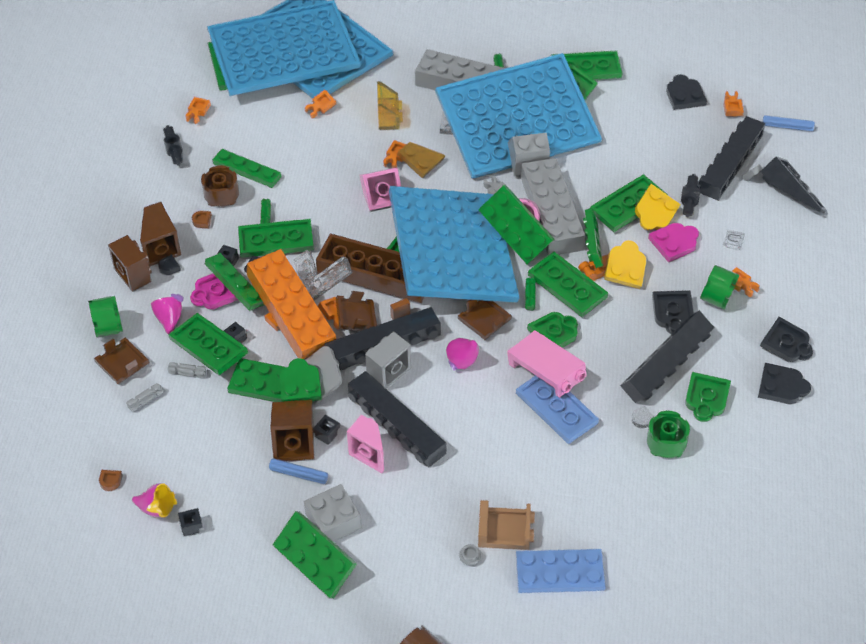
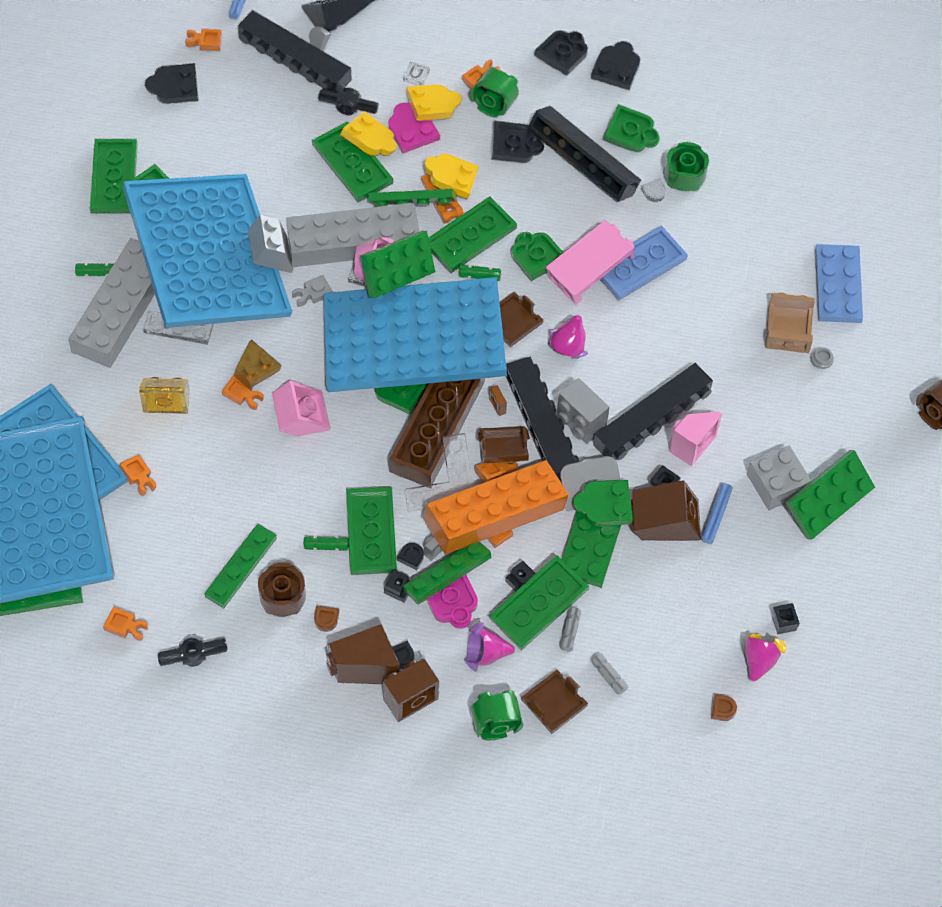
camera: 90 degrees left, 10 degrees up
none -> yellow plate [406,84,462,121]

